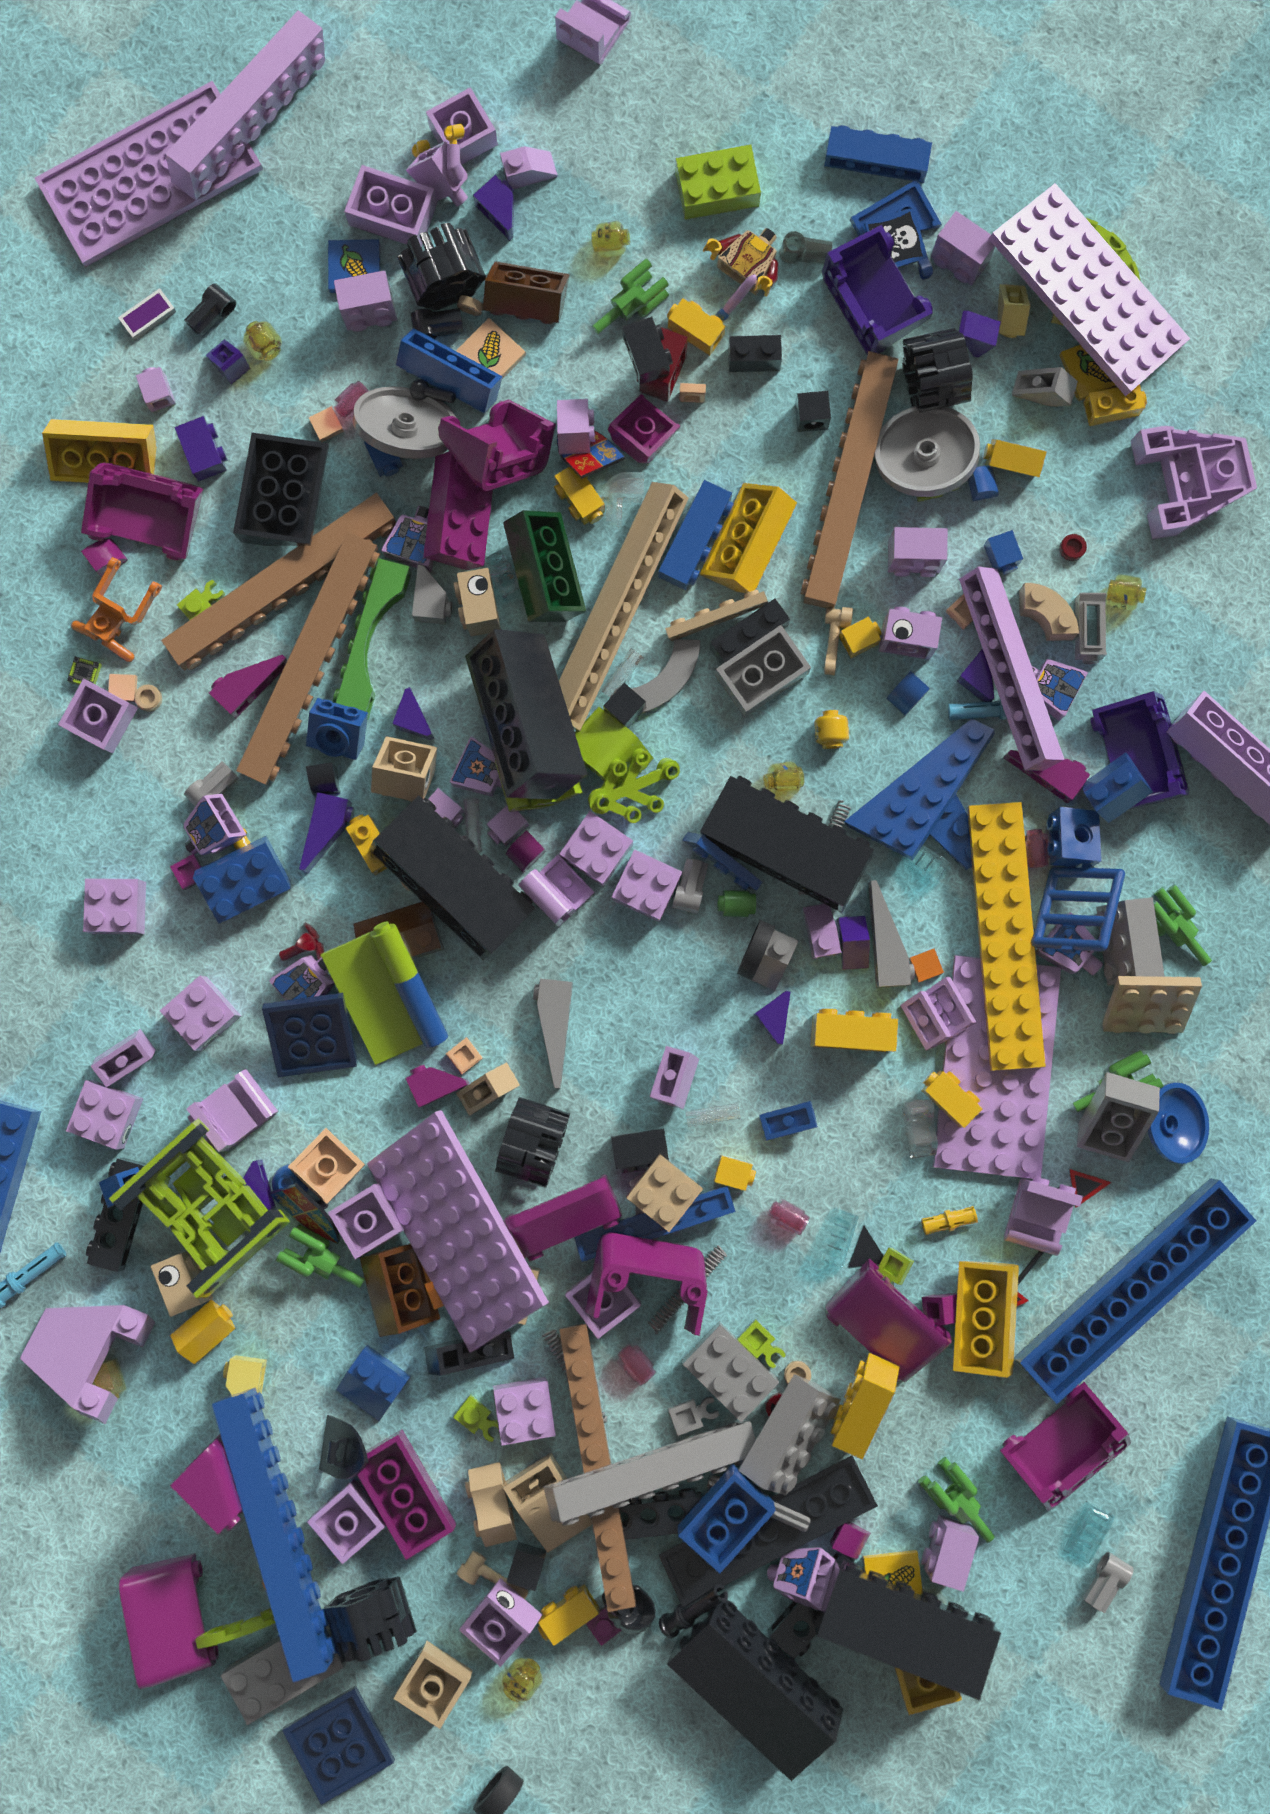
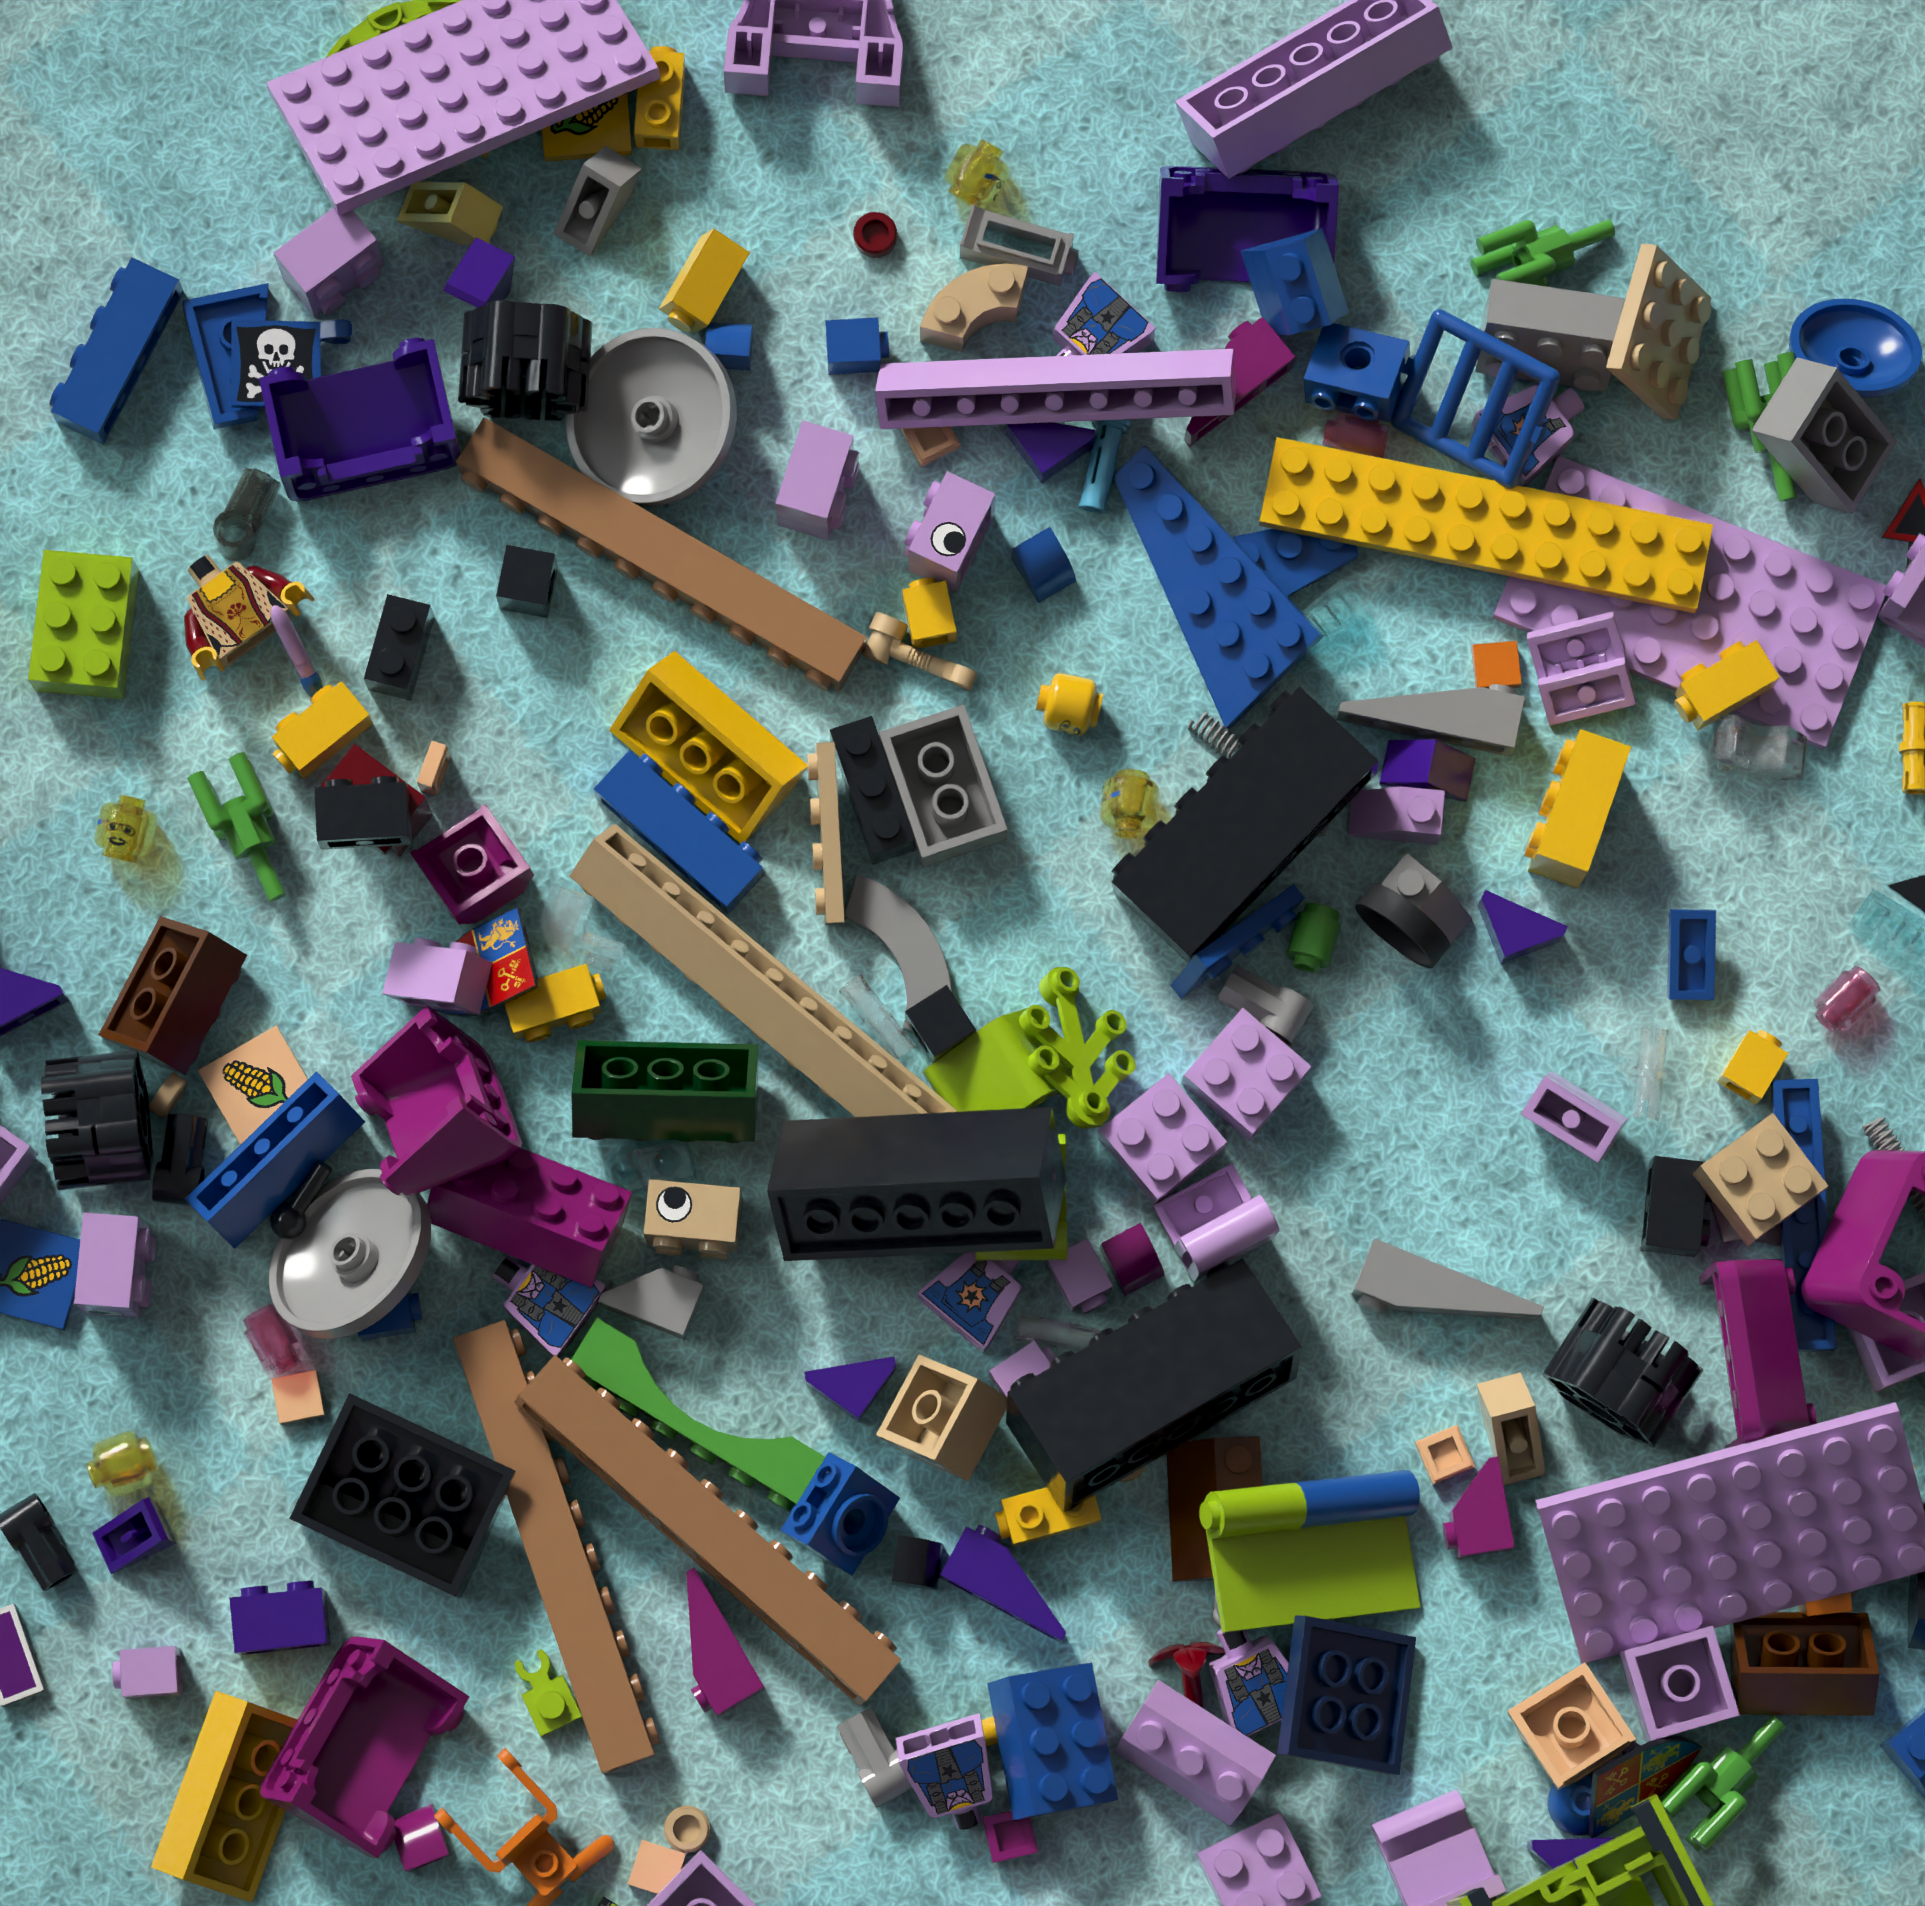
camera: 80 degrees left, 5 degrees down
none -> lavender slope [1113,1680,1276,1826]

